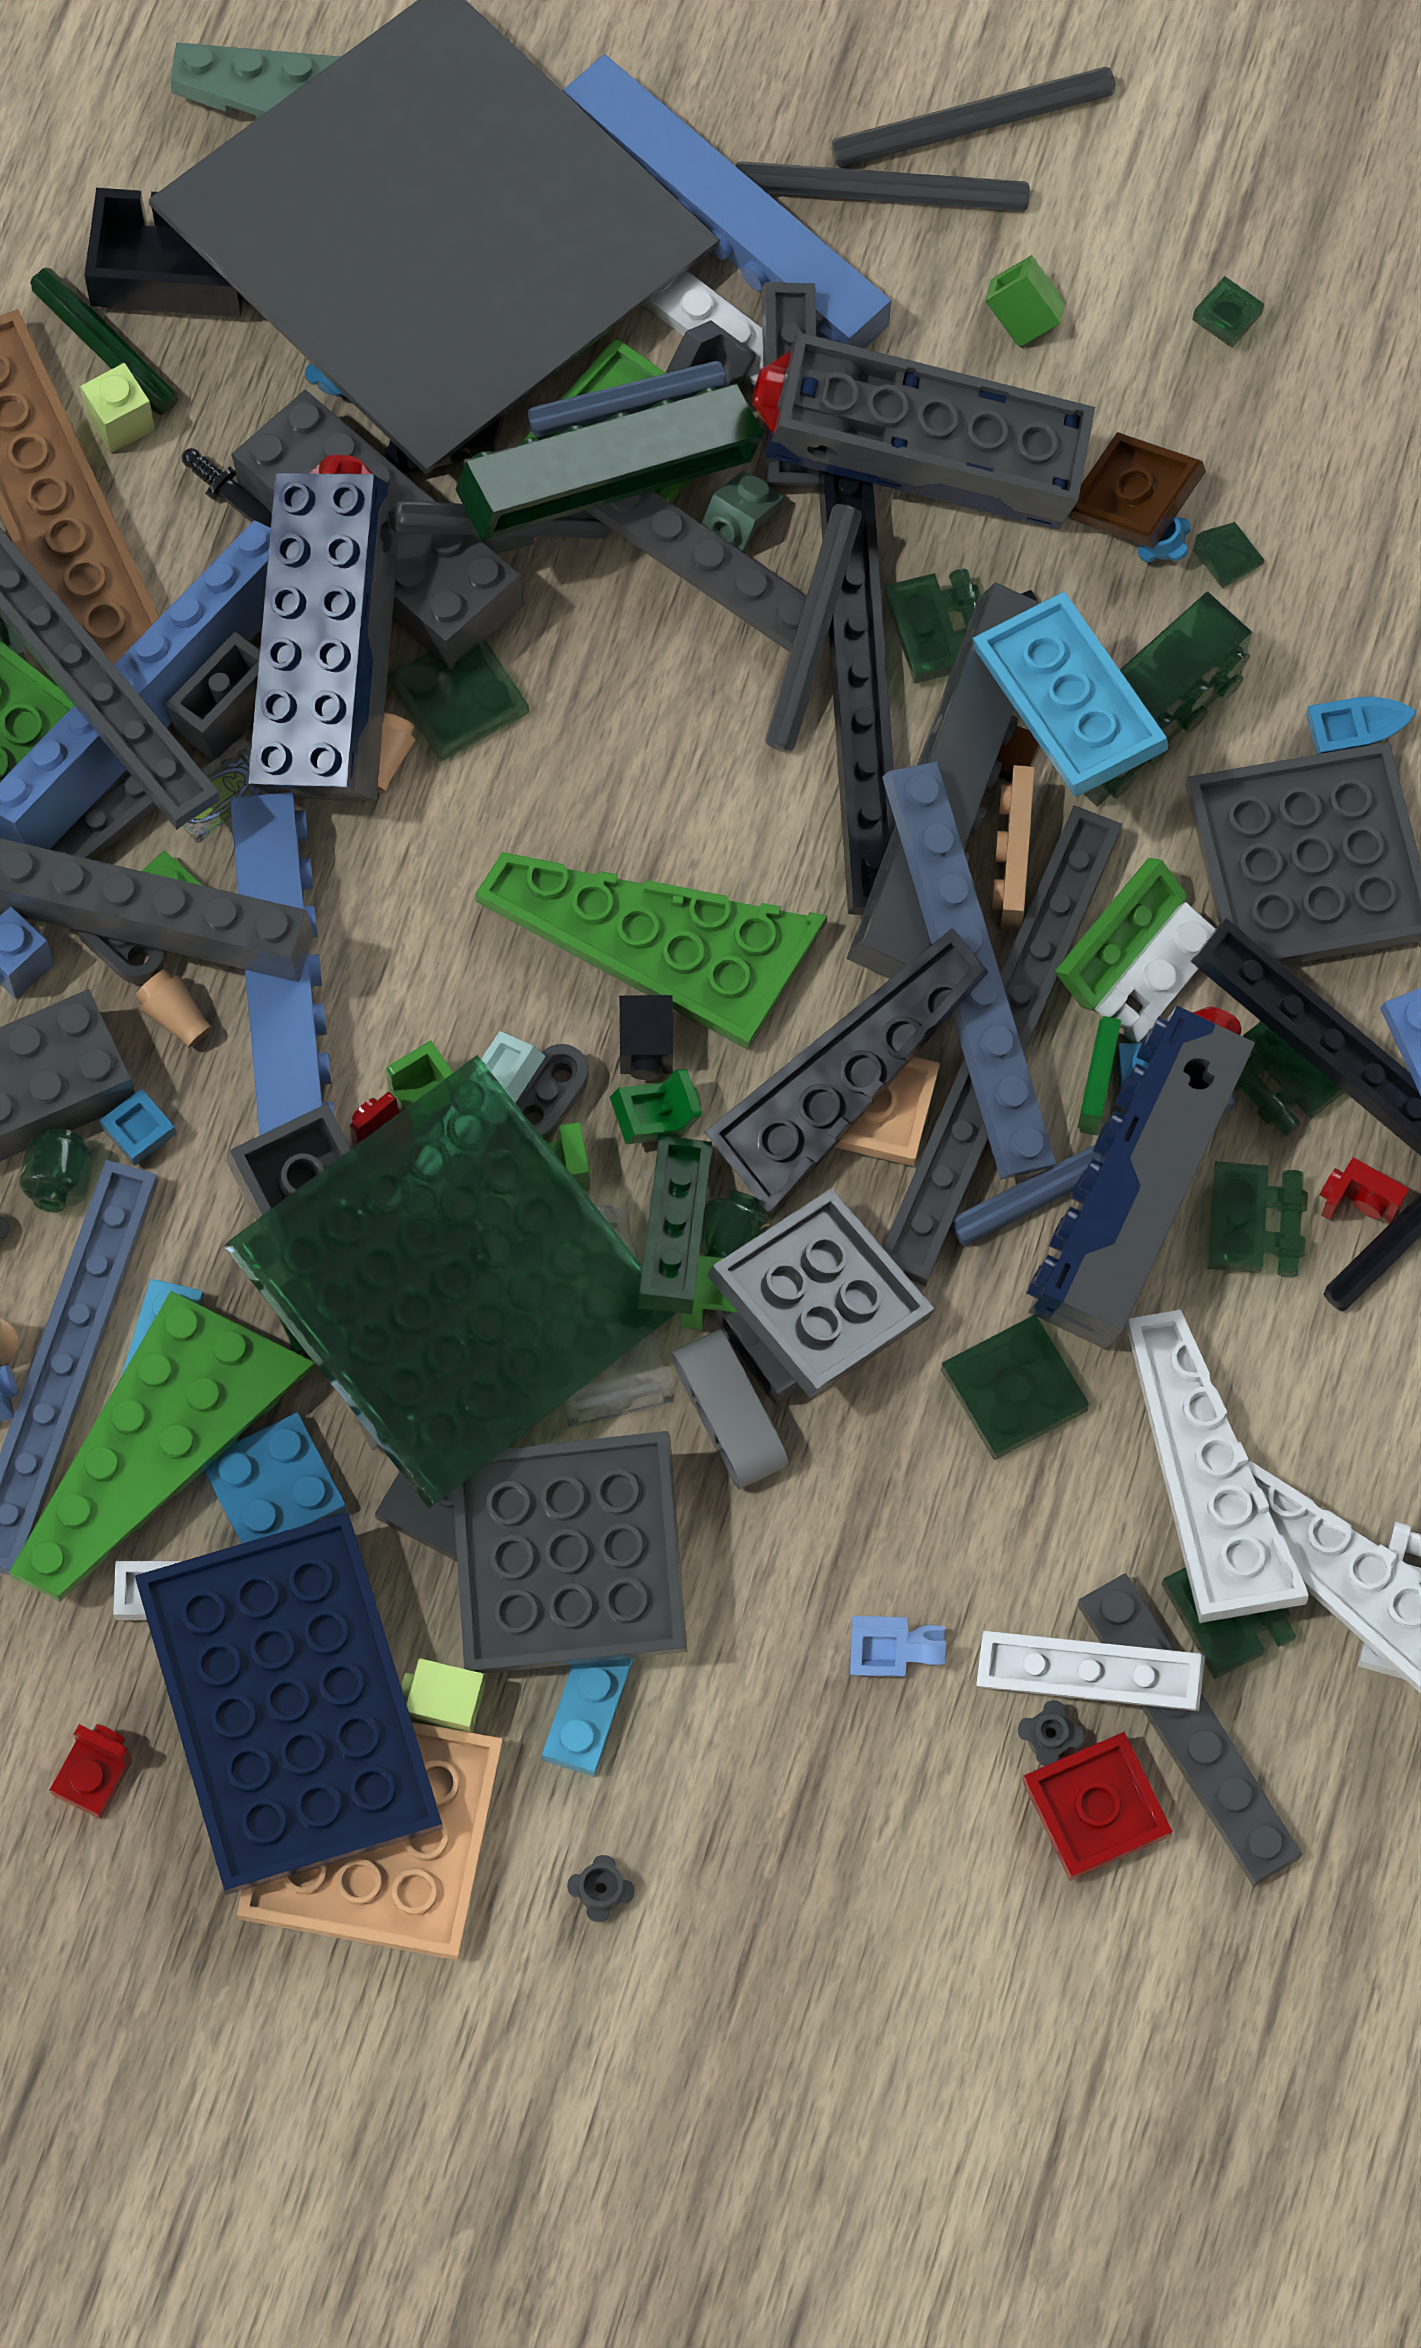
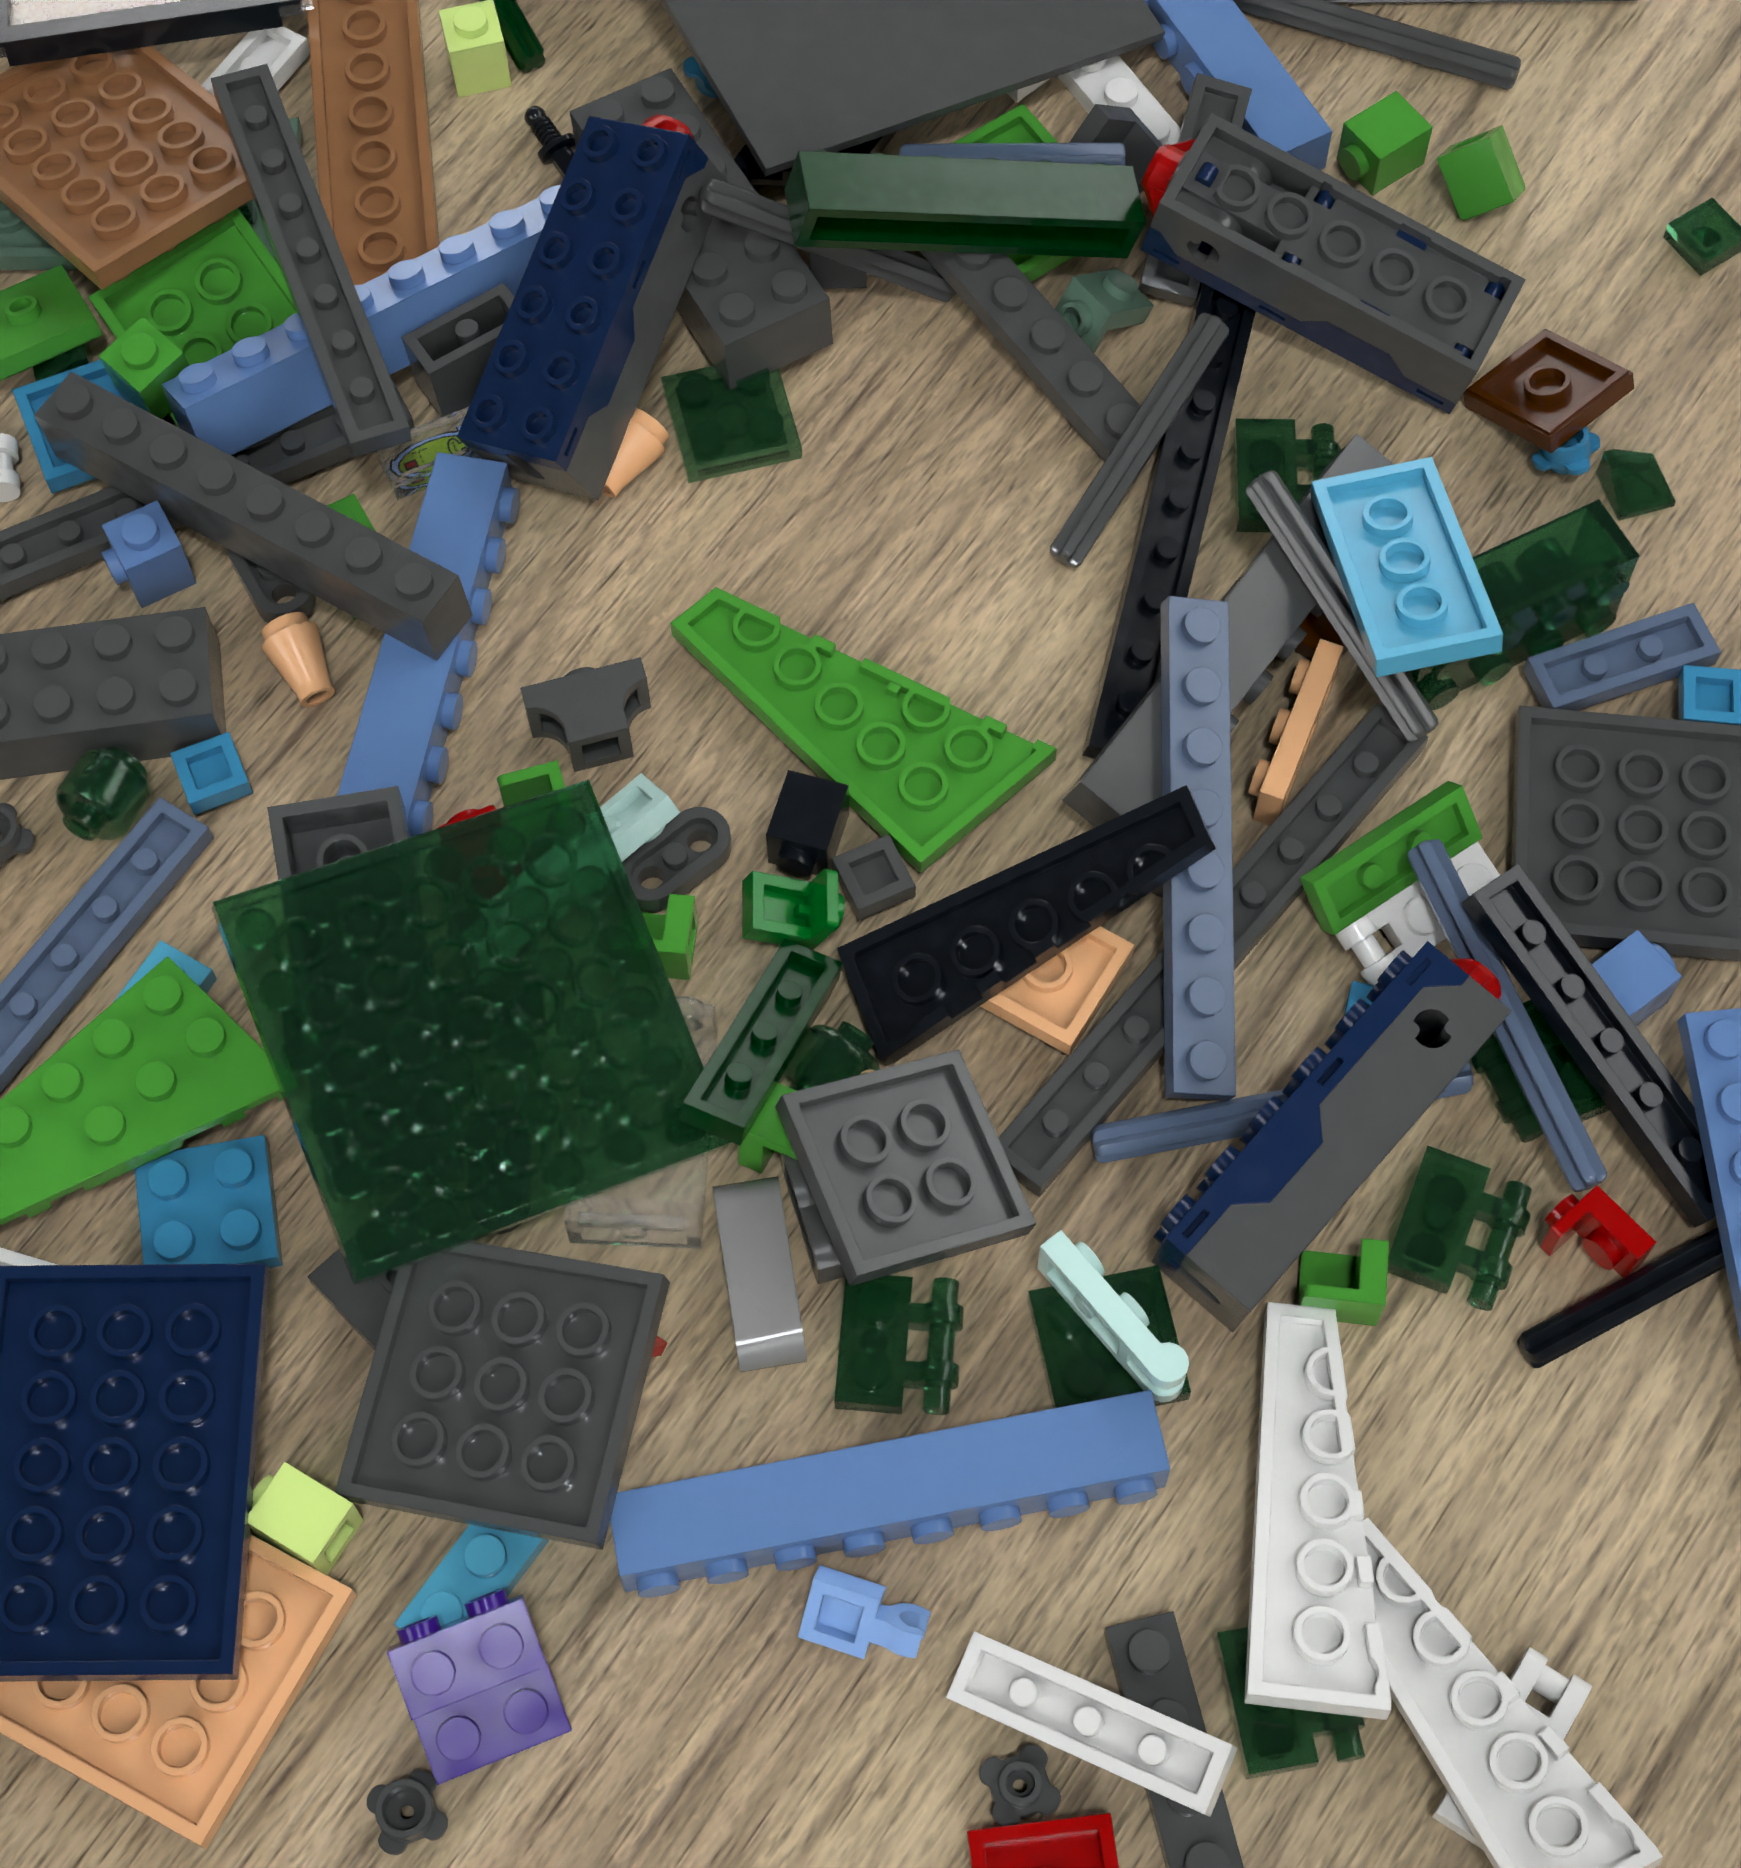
camera: 20 degrees right, 5 degrees down
green tile [1077,1016,1121,1136] -> none
none -> plate [387,1588,572,1785]
none -> dark grey brick [520,657,651,772]
none -> medium blue brick [610,1390,1170,1598]
none -> dark grey plate [832,835,916,921]
none -> clear green plate [834,1275,964,1415]
none -> light aqua plate [1037,1230,1189,1402]
none -> dark grey axle [1246,470,1439,742]
none -> bright green panel [1297,1238,1389,1326]
none -> bright green brick [1337,91,1433,196]
none -> sand blue axle [1407,839,1607,1192]
none -> sand blue plate [1523,602,1721,711]
none -> medium blue brick [1592,930,1682,1026]

